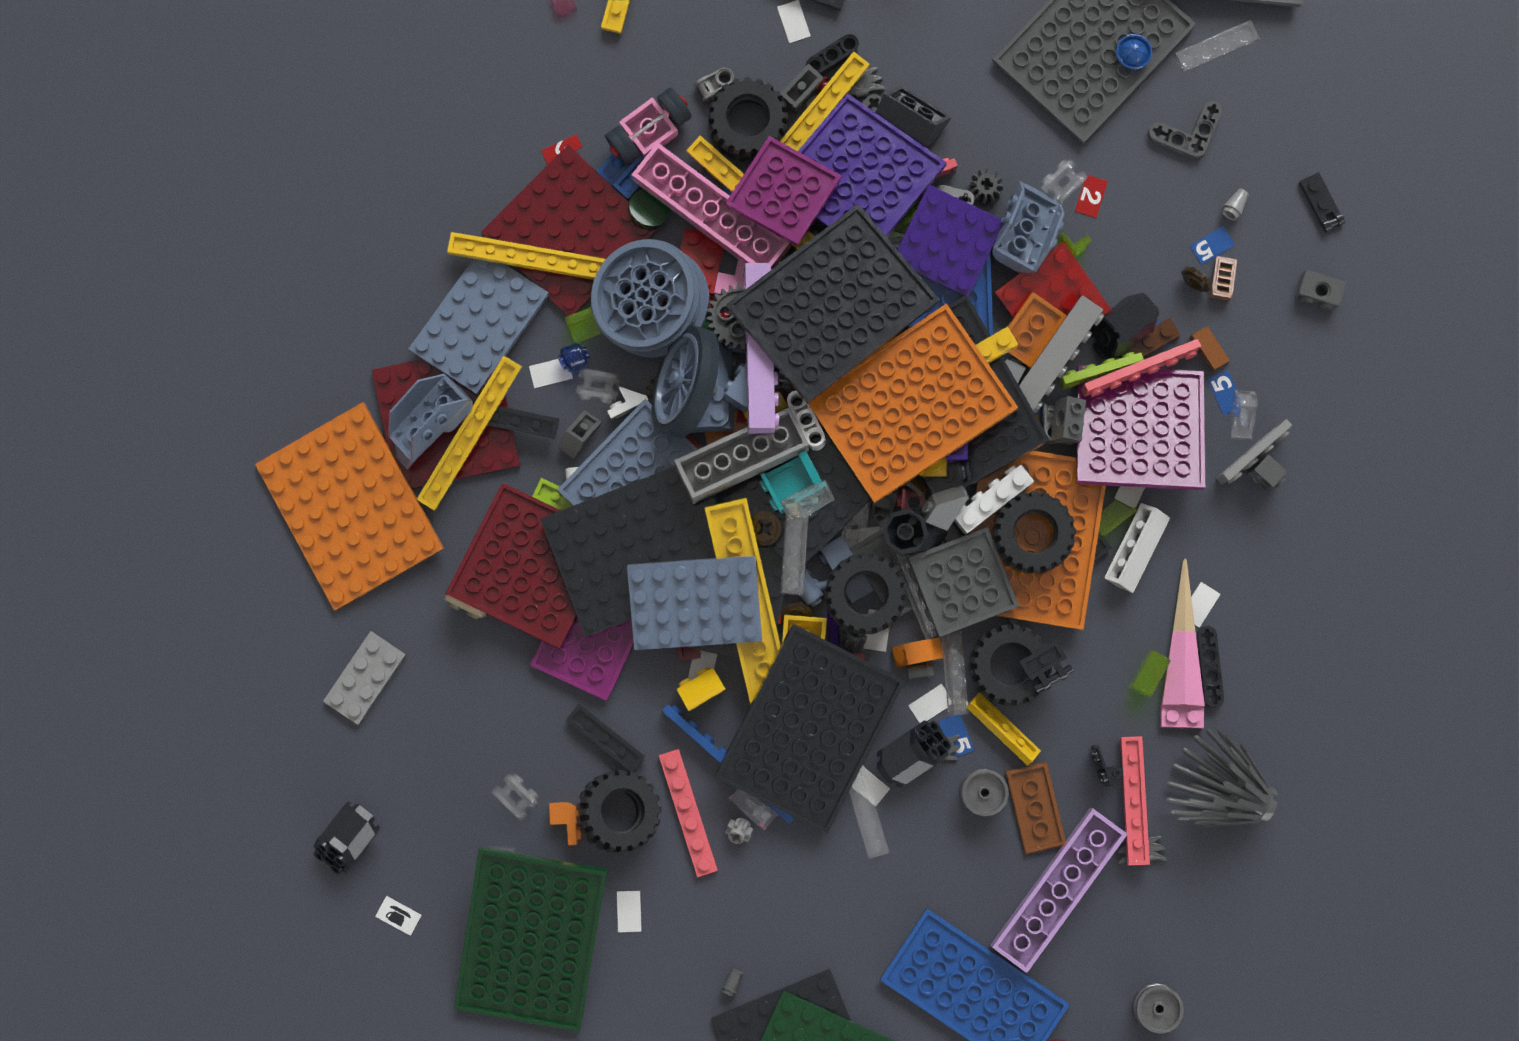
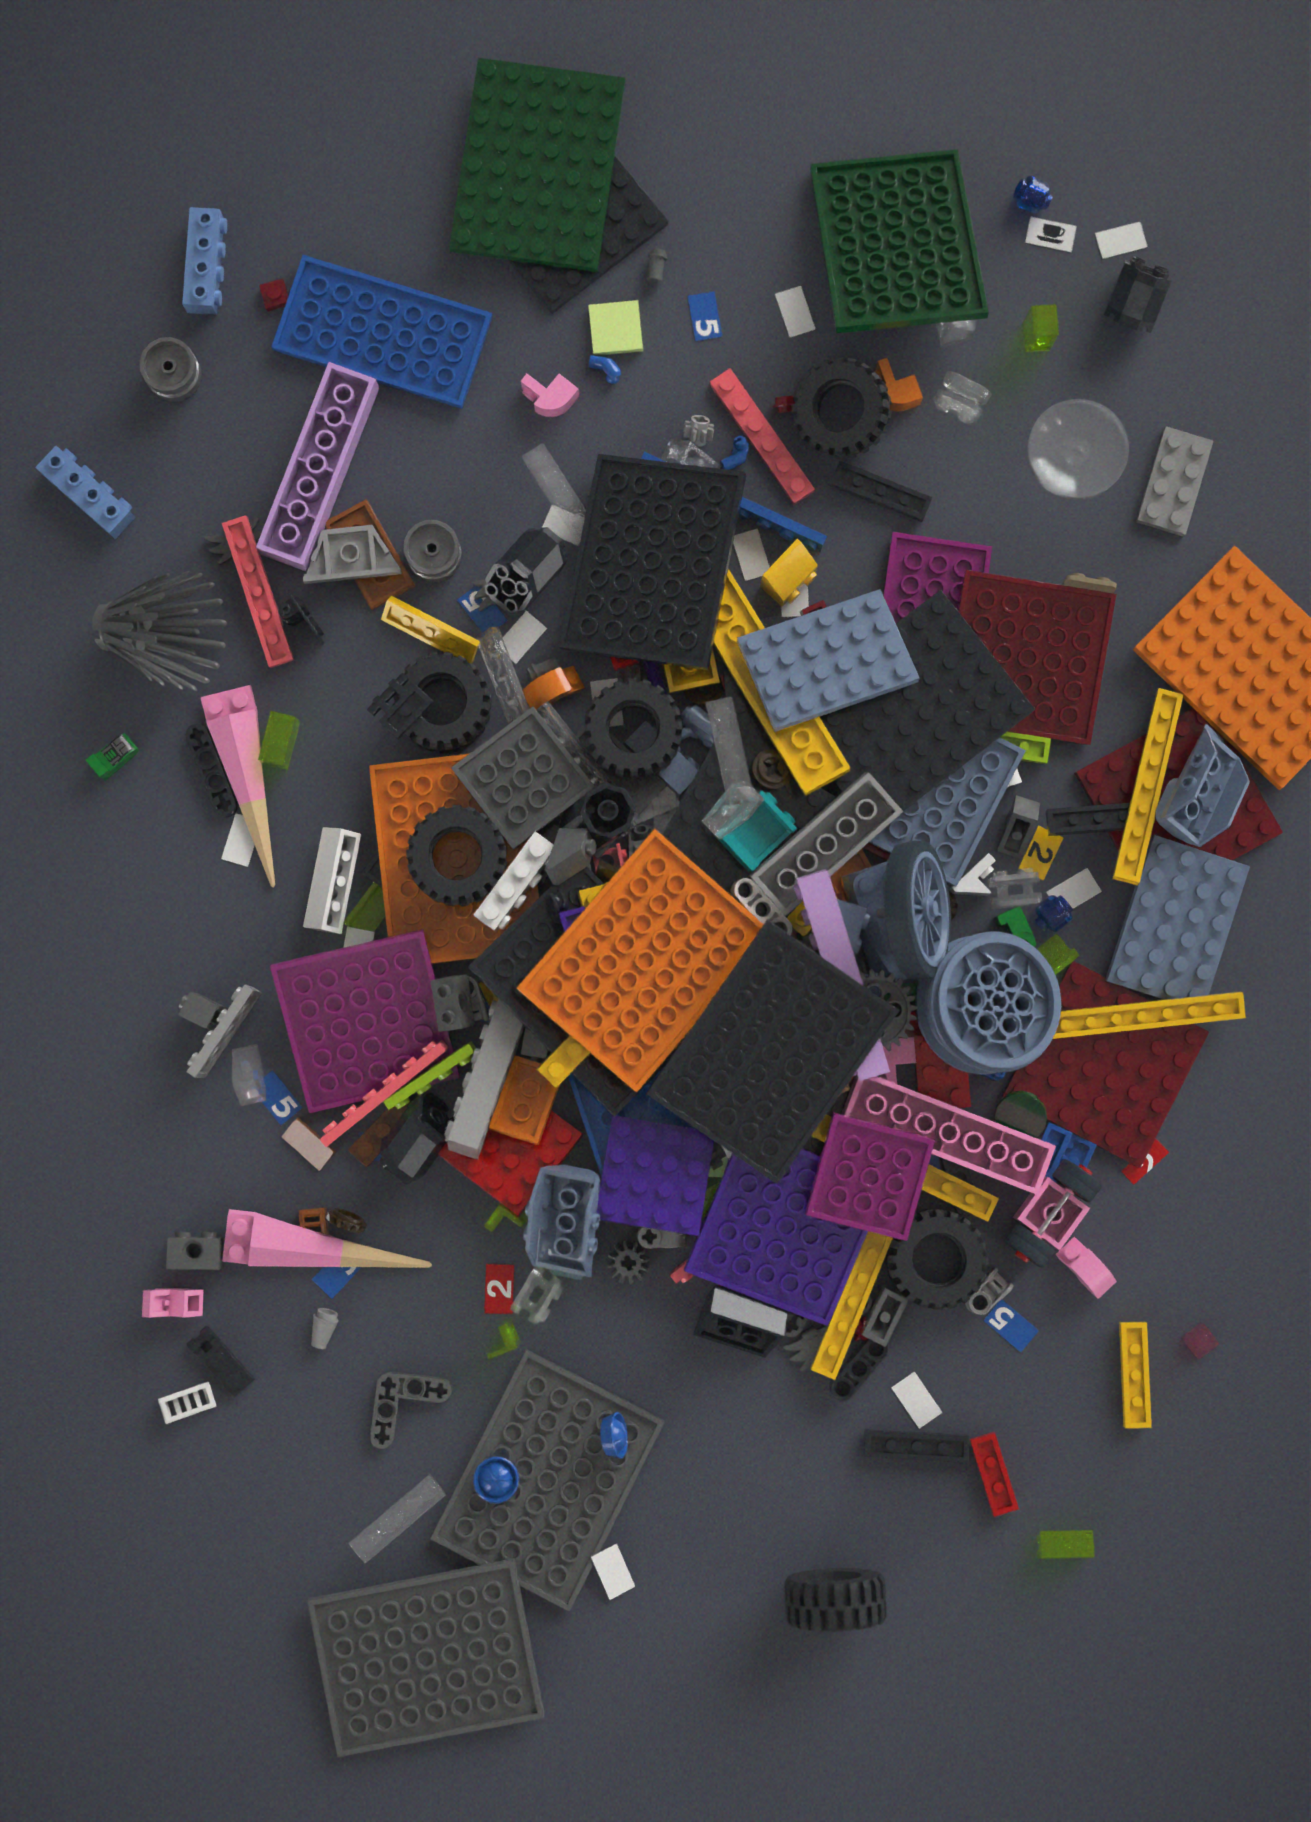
camera: 160 degrees right, 0 degrees up
none -> medium blue brick [35,446,136,539]
none -> green leg [85,733,139,781]
none -> bright pink brick [142,1288,203,1318]
none -> white slope [158,1381,216,1424]
none -> bright pink plate [222,1209,432,1268]
none -> light grey wing [303,525,401,584]
none -> clear neon green panel [487,1318,520,1360]
none -> bright pink brick [521,374,579,417]
none -> yellowish green tile [589,300,643,356]
none -> blue arm [589,355,621,384]
none -> blue hat [600,1412,628,1459]
none -> blue sticker [688,292,722,341]
none -> blue arm [720,436,749,470]
none -> white sticker [733,529,770,581]
none -> dark red plate [773,395,795,413]
none -> blue sticker [983,1299,1039,1352]
none -> green leg [993,906,1036,947]
none -> clear blue head [1013,176,1052,214]
none -> yellow sticker [1018,826,1064,880]
none -> clear neon green panel [1023,304,1059,352]
none -> clear dish [1027,399,1129,500]
none -> bright pink brick [1056,1237,1117,1299]
none -> white sticker [1095,222,1147,259]

